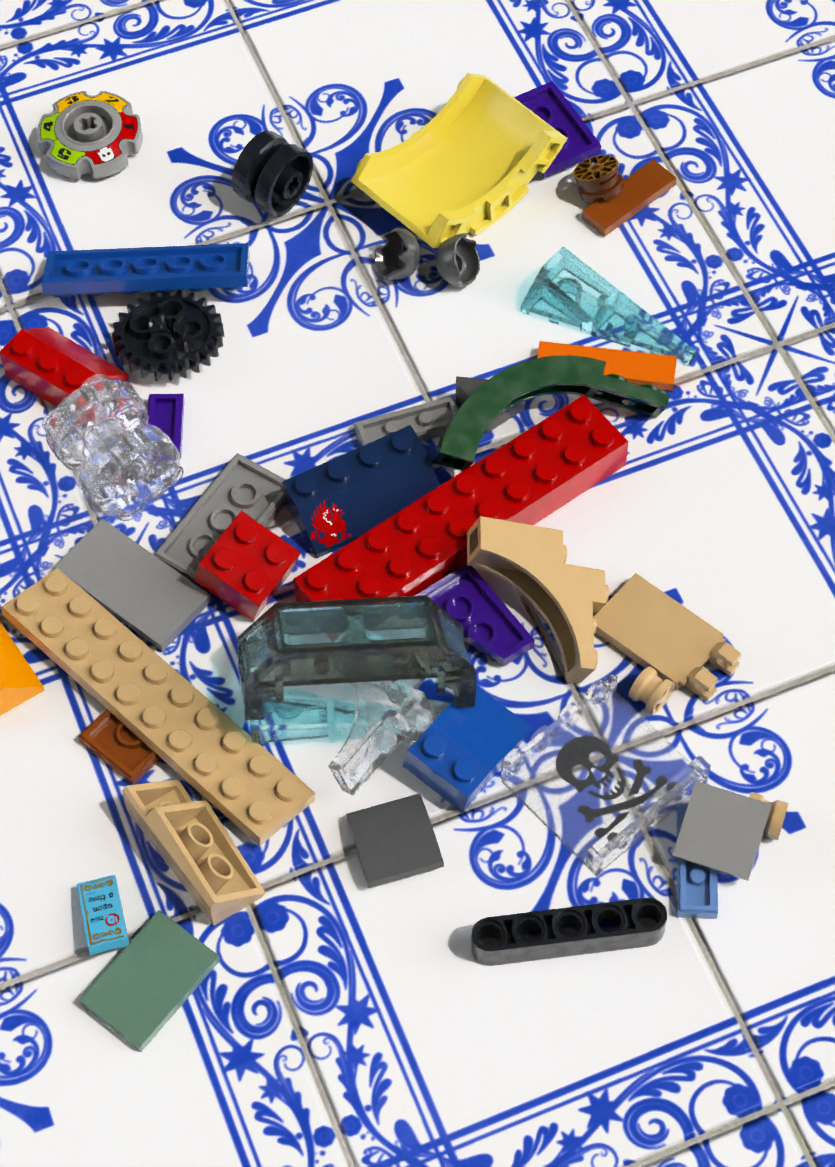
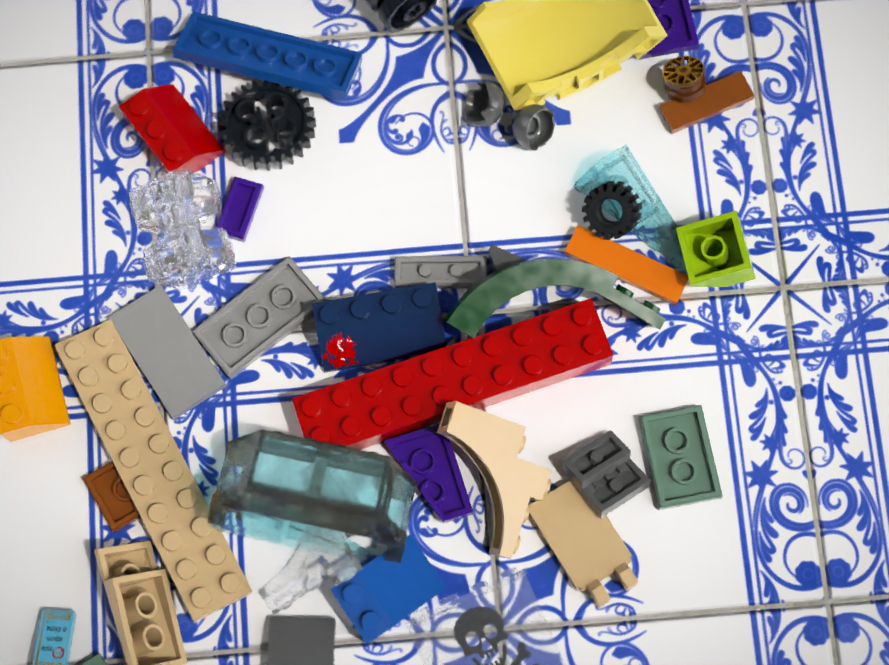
camera: 20 degrees right, 15 degrees up
red brick [194,510,301,622] -> none
tan wheel [628,666,675,714] -> none
none -> dark grey slope [561,430,651,519]
none -> black tyre [582,181,642,240]
none -> sand green tile [639,405,723,510]
none -> lime slope [676,211,756,287]

